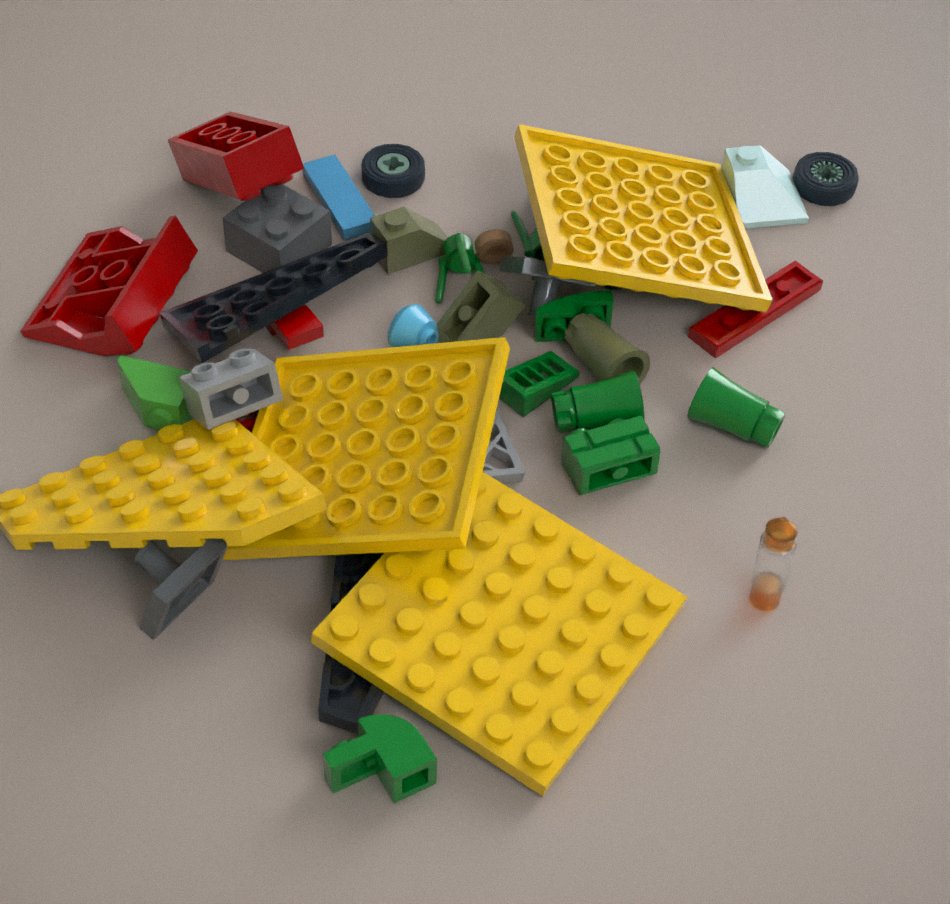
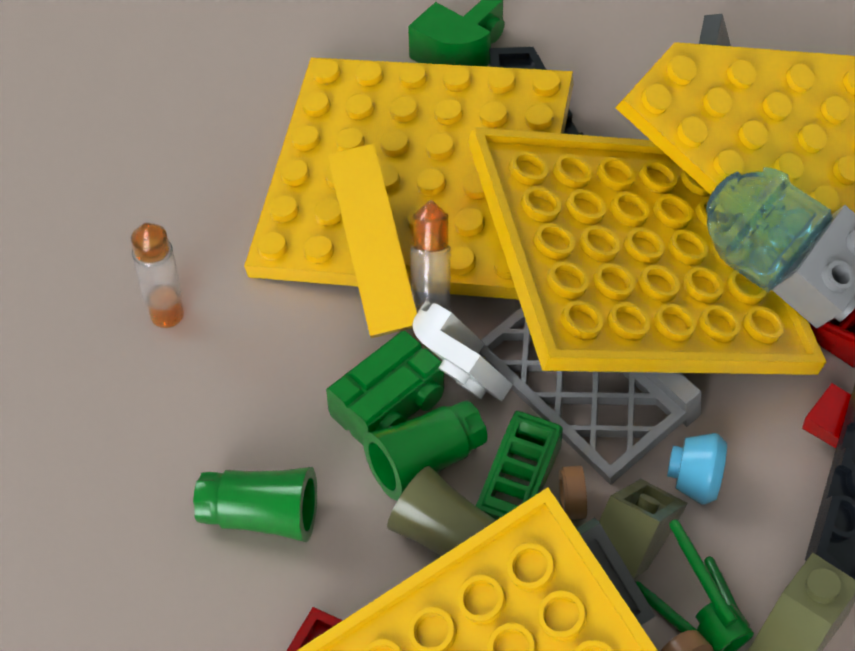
camera: 160 degrees right, 5 degrees up
none -> yellow slope [327,143,417,338]
none -> piece [410,200,451,348]
none -> white slope [413,300,513,401]
none -> medium nougat tile [559,465,587,520]
none -> clear light blue slope [706,167,832,293]

